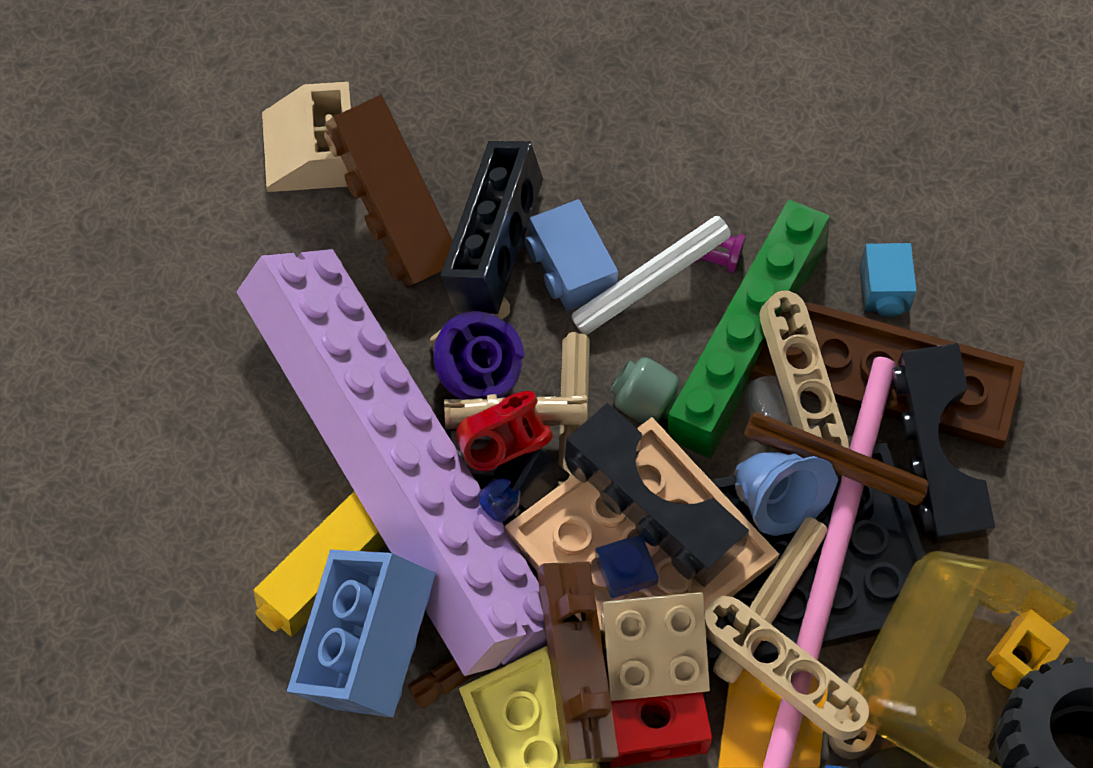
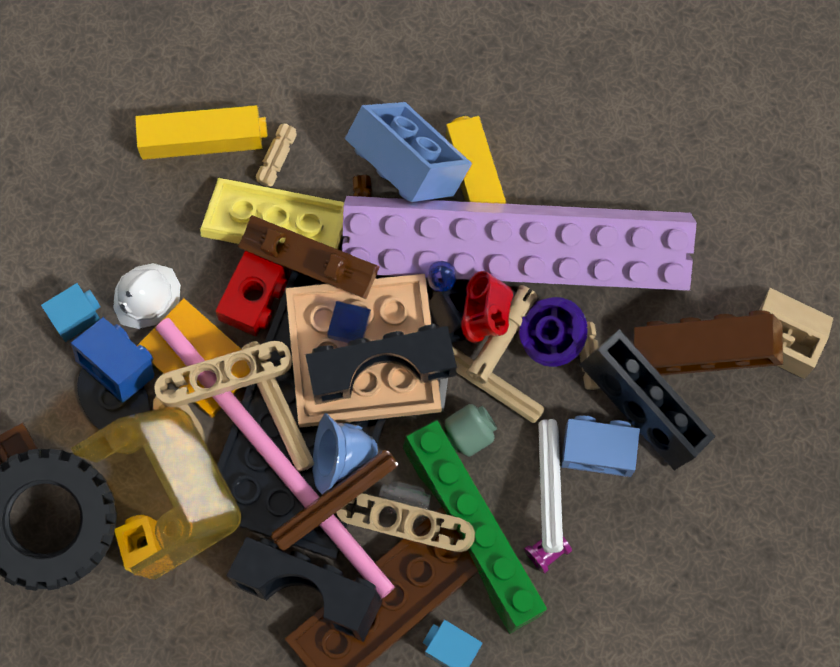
camera: 125 degrees right, 10 degrees up
tan hinge [601,592,710,701] -> none

